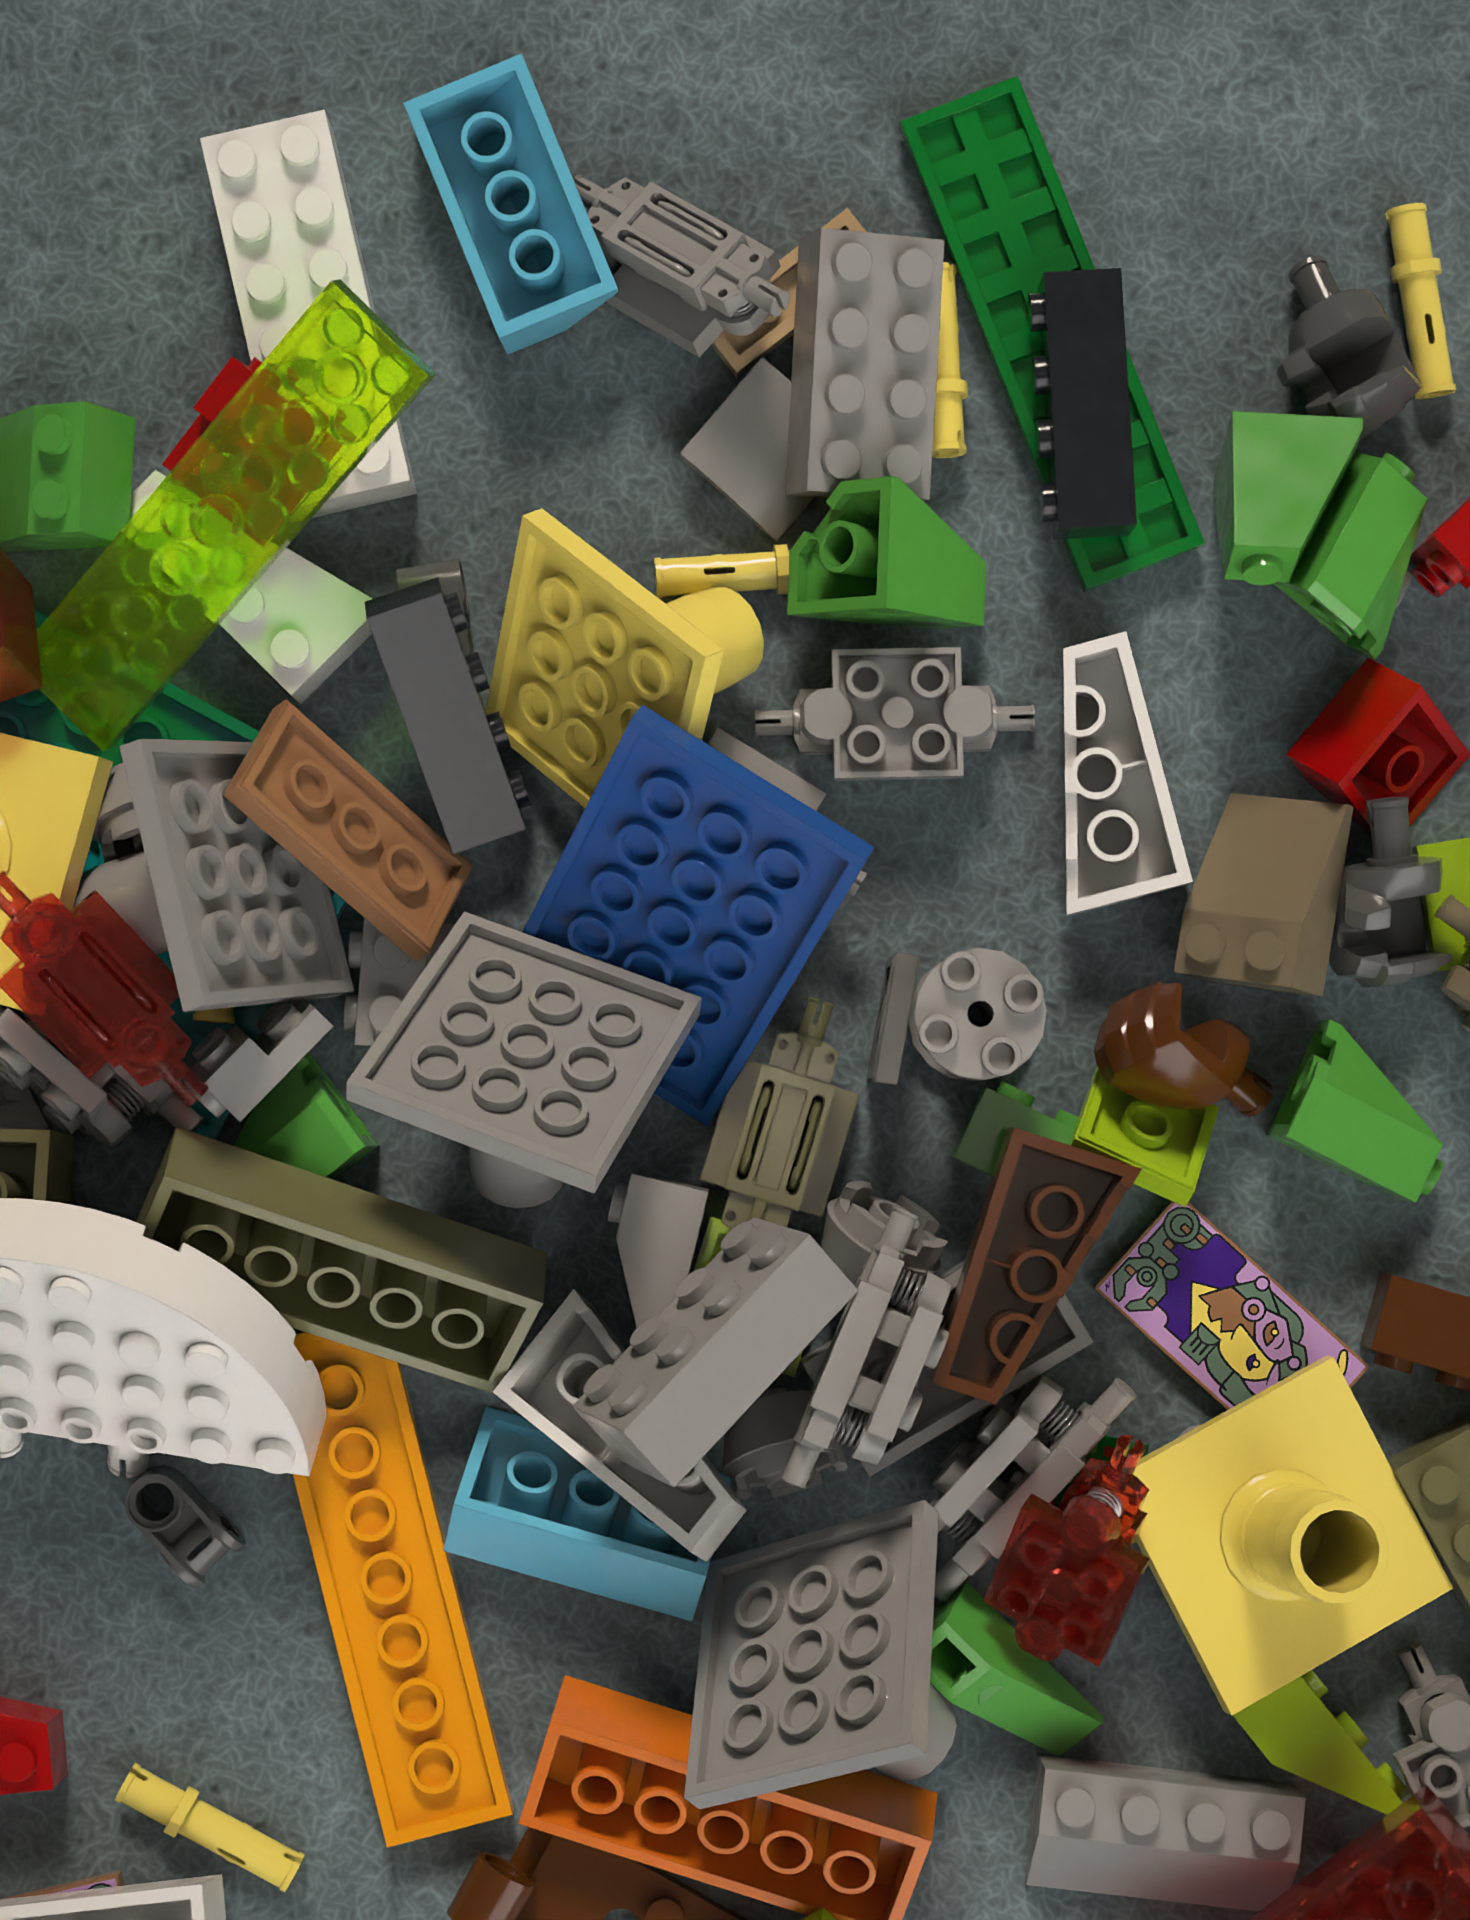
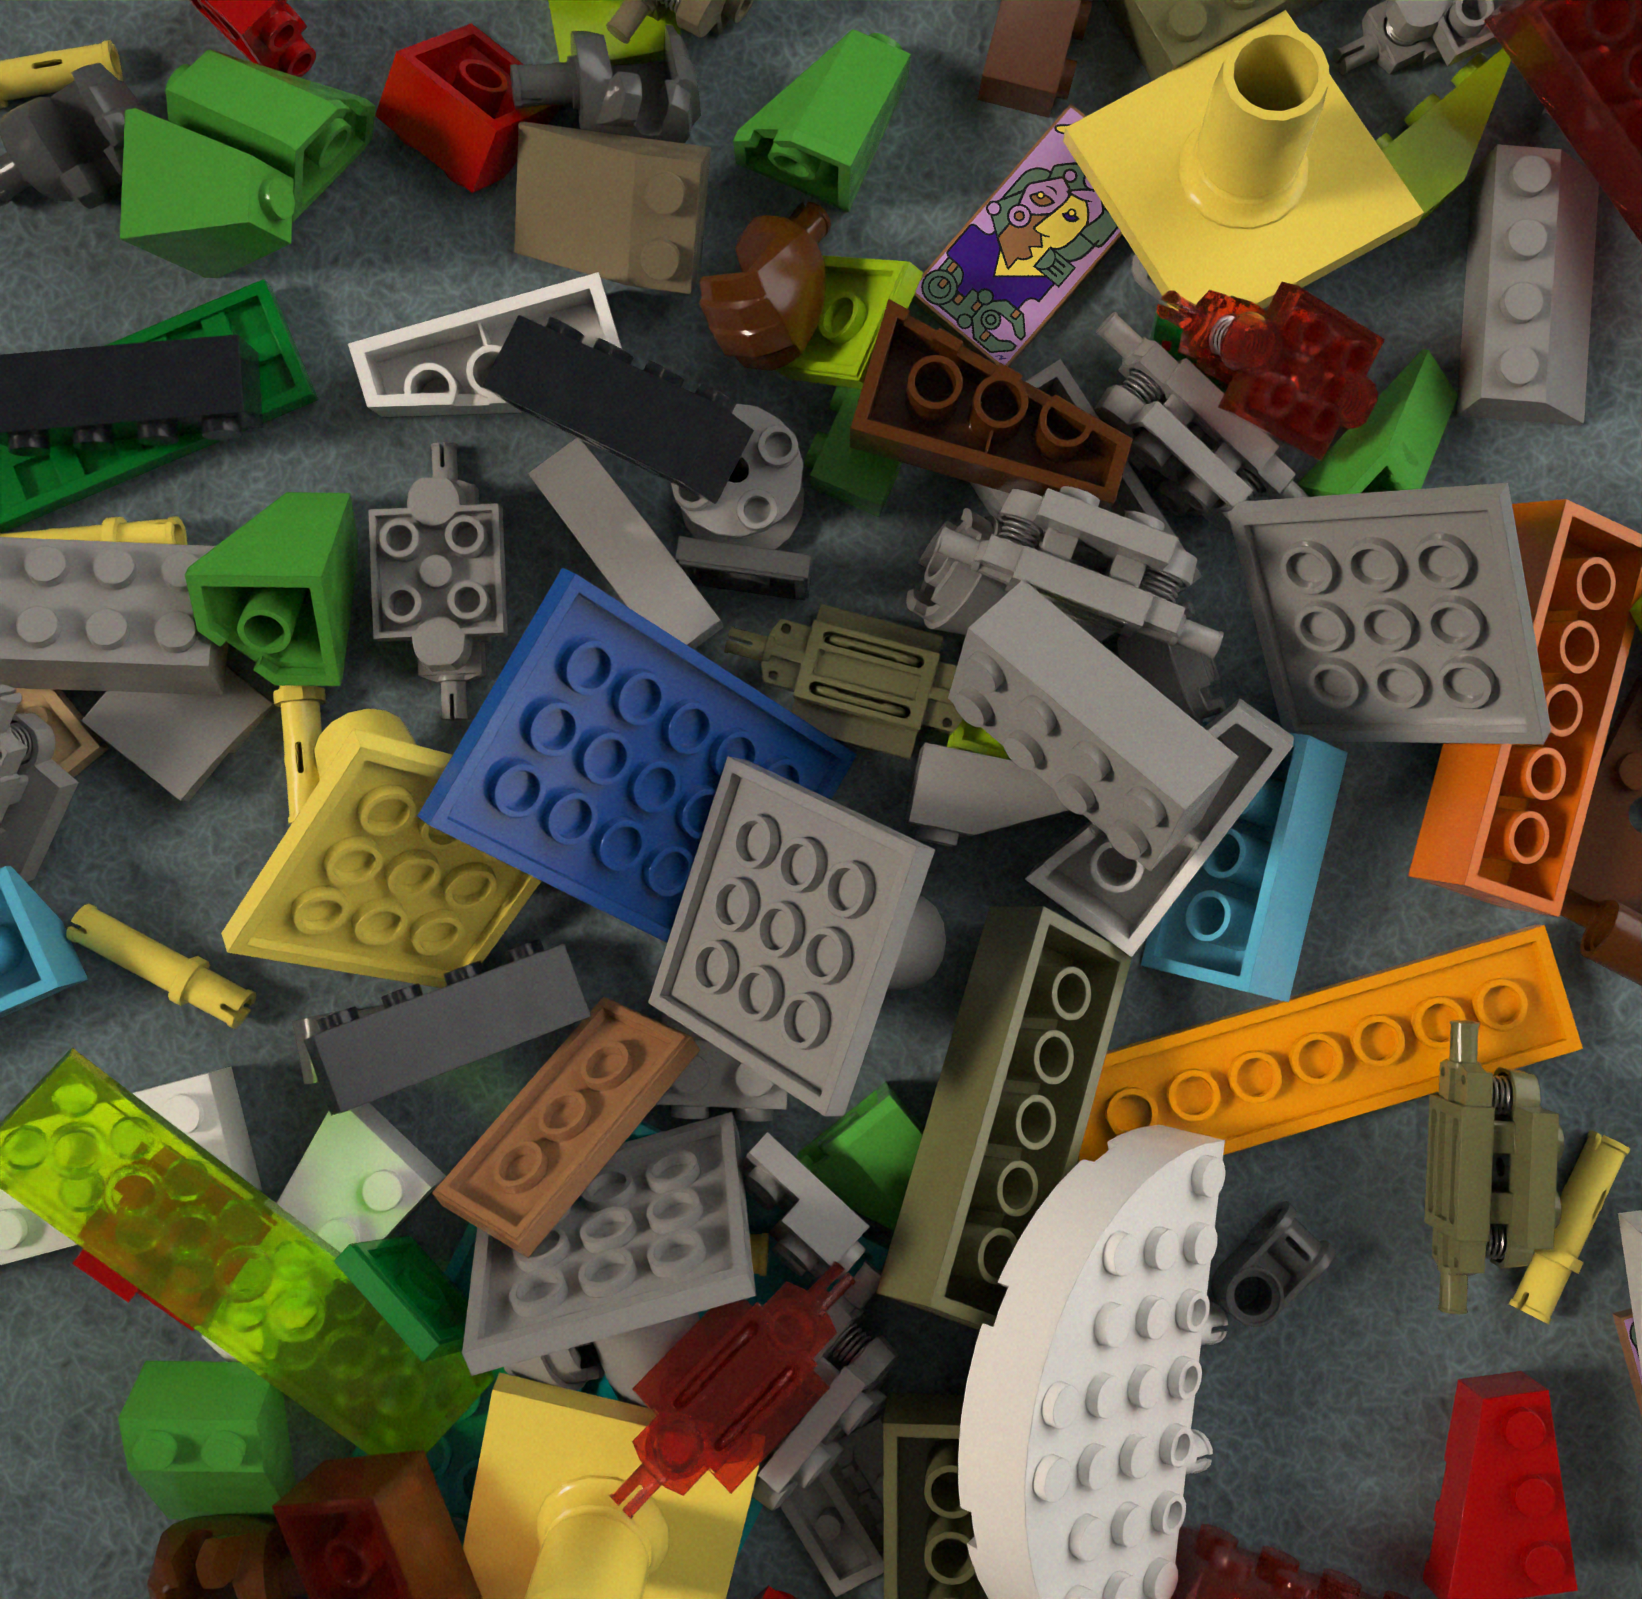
camera: 90 degrees left, 0 degrees up
none -> light yellow pin [66,904,256,1029]
none -> green tile [334,1236,468,1362]
none -> black brick [482,315,754,504]
none -> light grey slope [528,438,723,649]
none -> olive piece [1424,1020,1564,1315]

